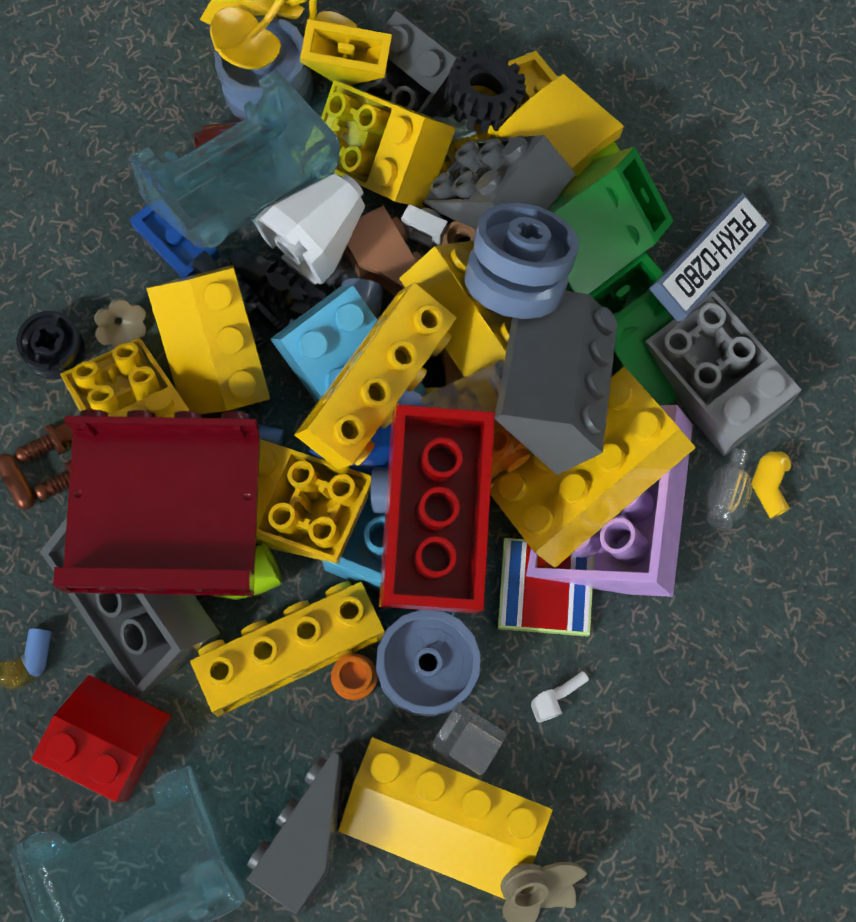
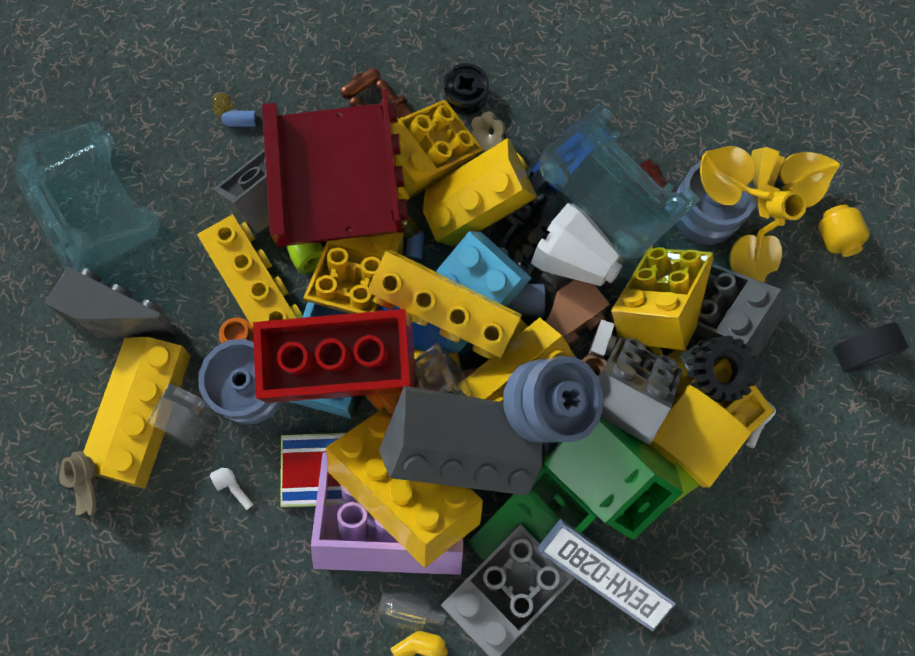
camera: 80 degrees right, 0 degrees up
red slope [31,675,172,802] -> none
yellow slope [300,19,392,86] -> none

